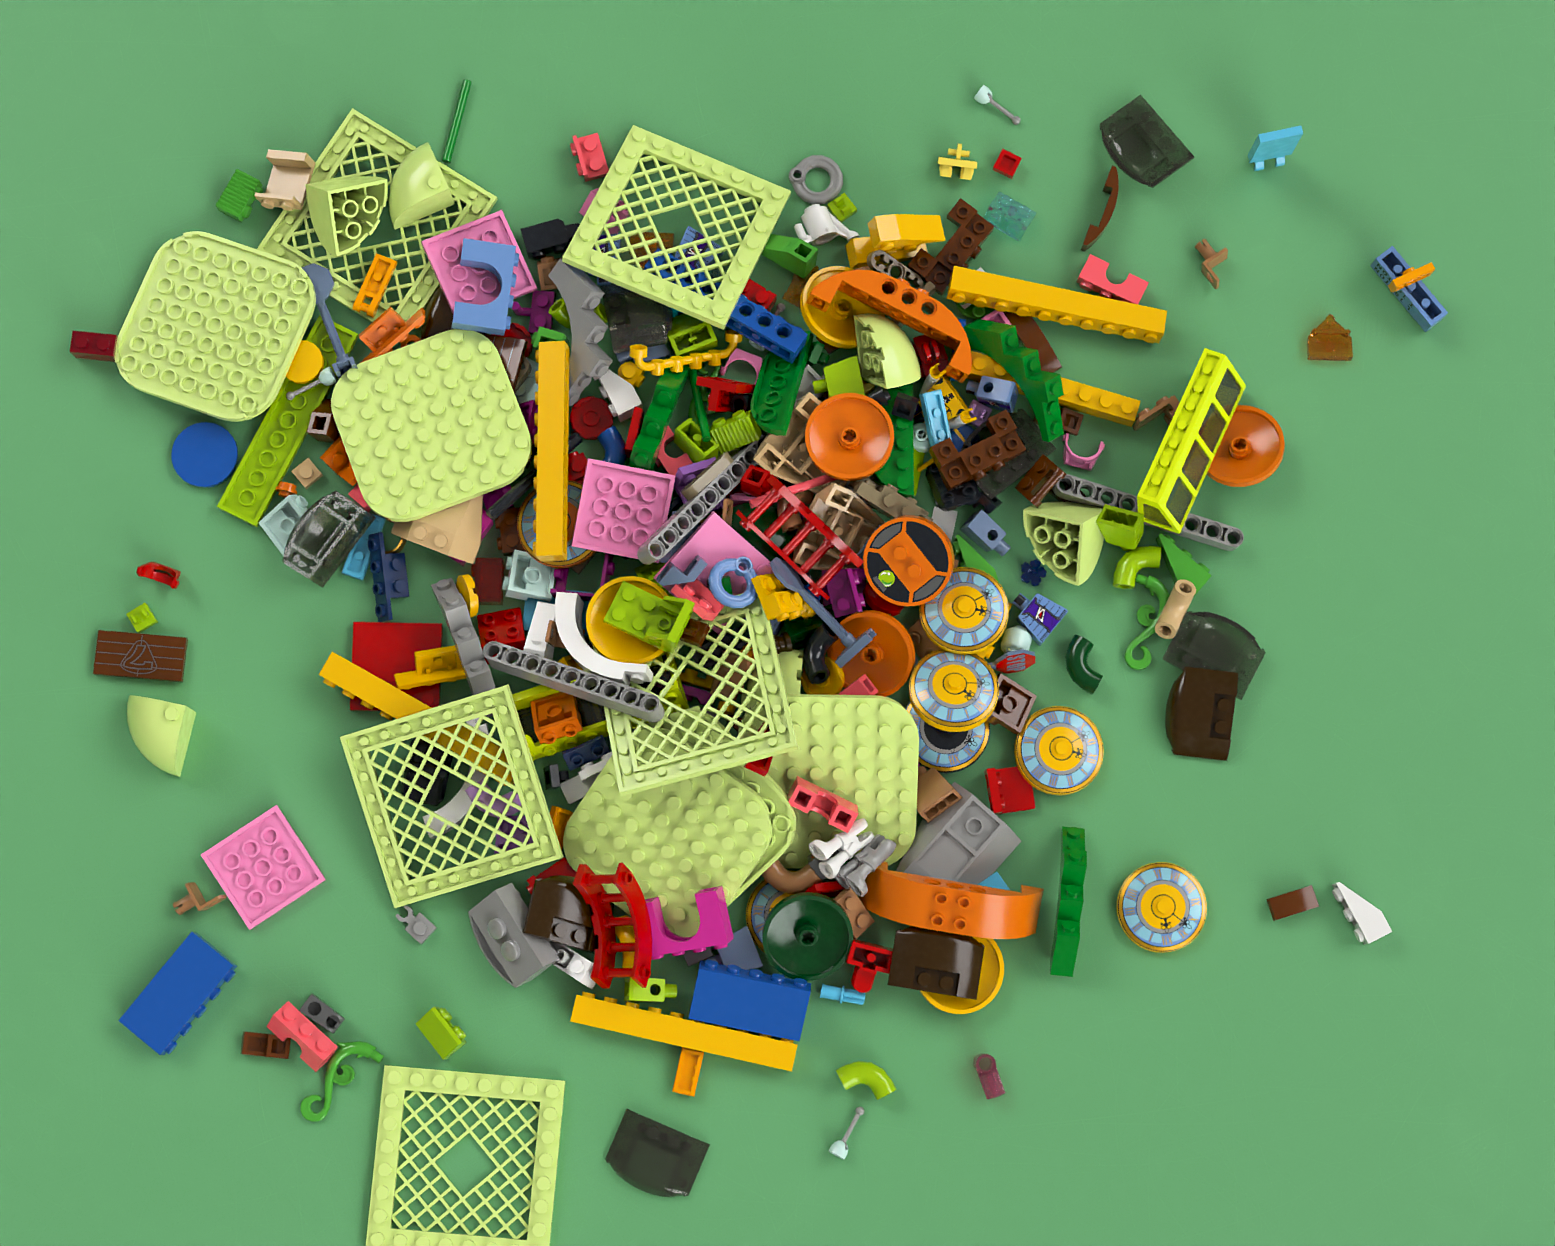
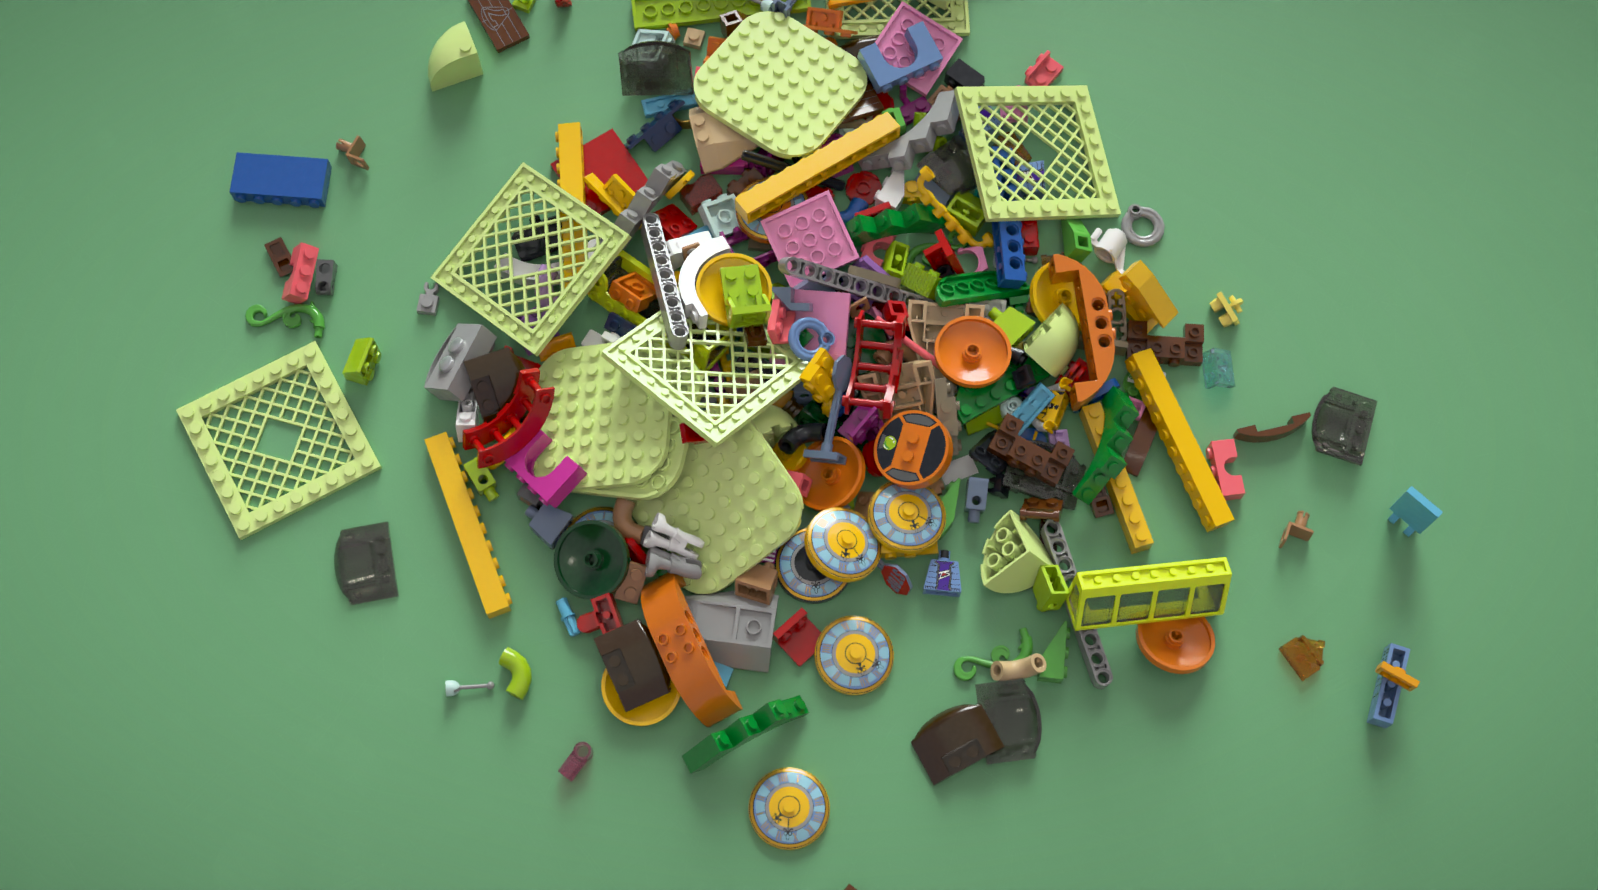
camera: 55 degrees right, 10 degrees down
bright pink plate [201,805,326,930] -> none
black tile [543,764,569,790] -> none
light orange plate [672,1047,704,1097] -> none
green bar [688,369,711,442] -> none
blue brick [688,960,811,1042] -> none
coral arch [787,776,859,833] -> none
lime tile [827,192,857,223] -> none
medium blue torso [966,376,1019,414] -> none
hinge [974,85,1021,125] -> none
plate [986,673,1037,735] -> none
red plate [993,149,1022,179] -> none
light aqua head [1001,626,1032,654] -> none
clear blue plant [1020,559,1047,586] -> none
bright pink helmet [1062,433,1105,471] -> none
dark green cylinder [1065,635,1103,695] -> none
lime cylinder [1113,546,1161,589] -> none
medium nougat bracket [1133,395,1180,431] -> none

